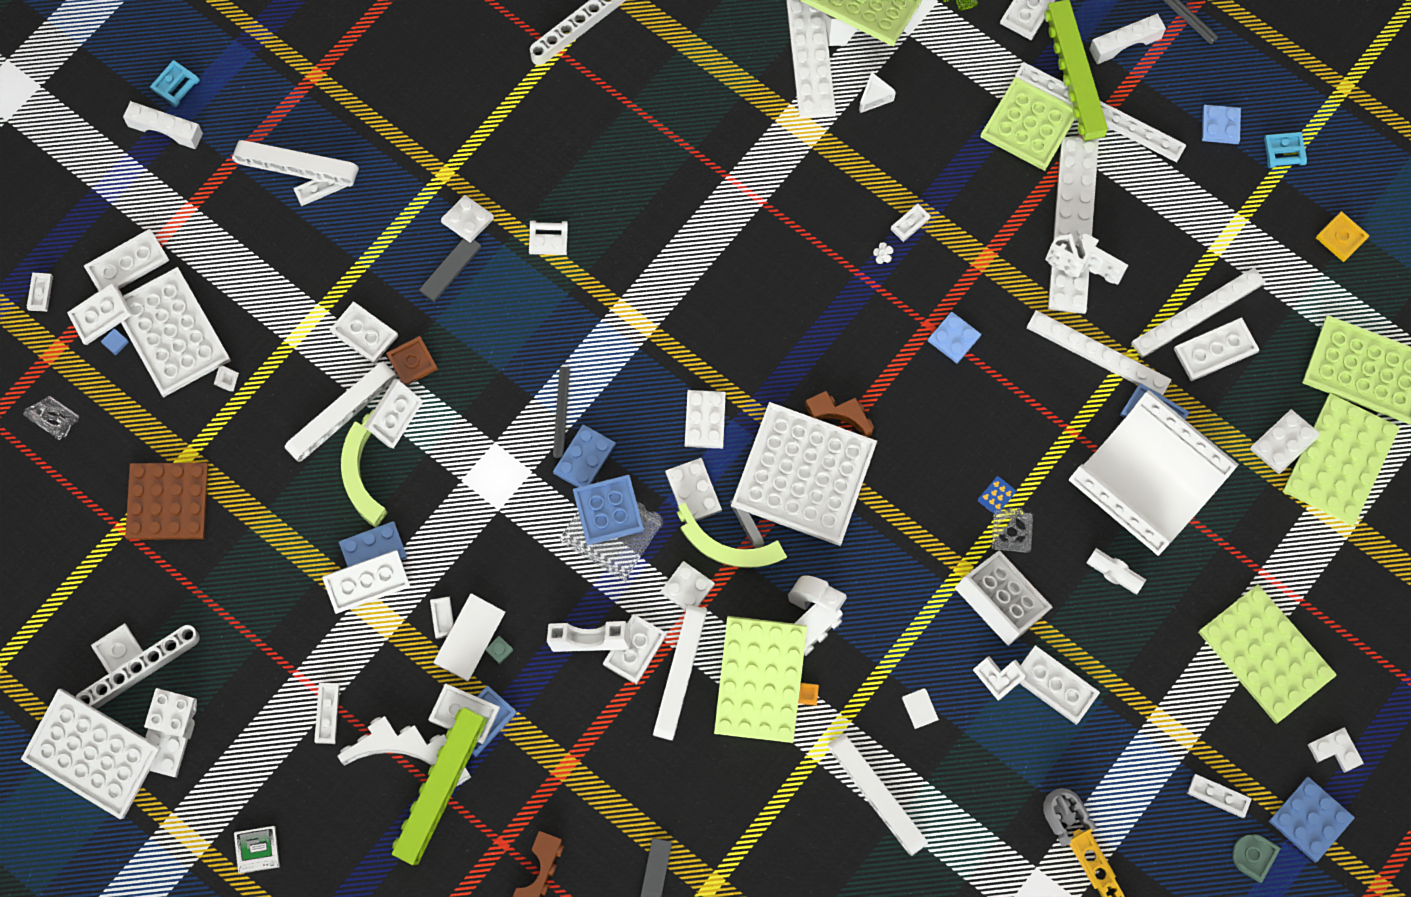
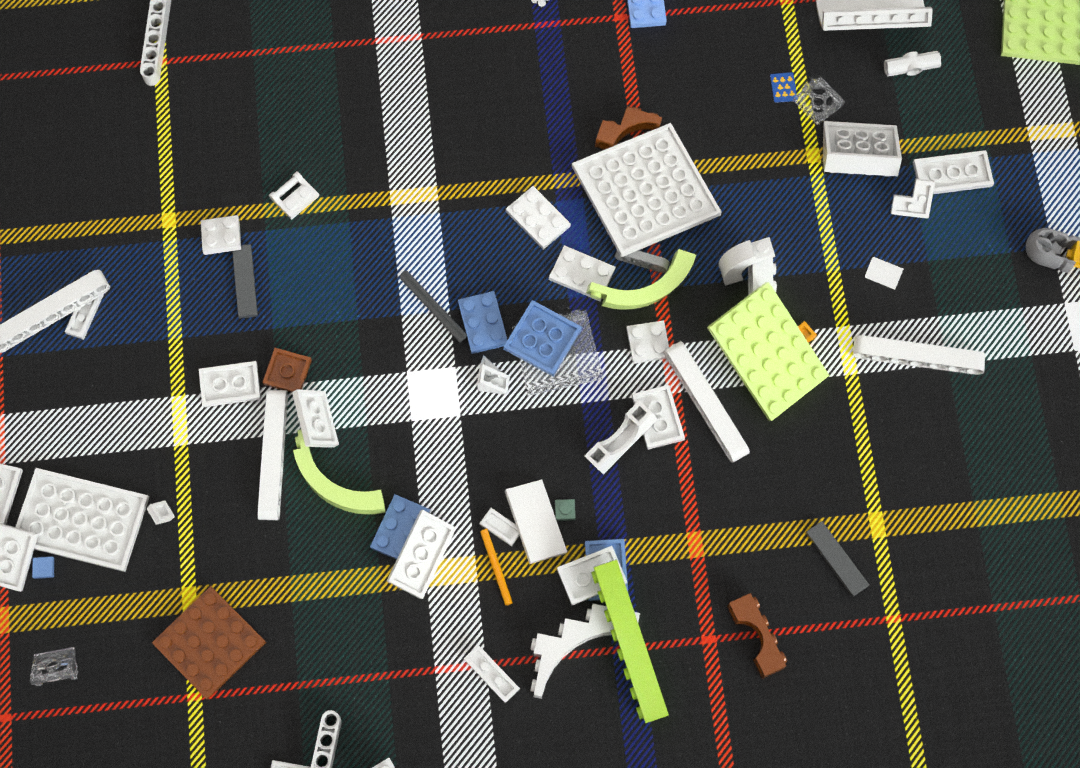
camera: 45 degrees left, 0 degrees up
none -> white slope [477,355,510,394]
none -> light orange bar [480,529,513,606]

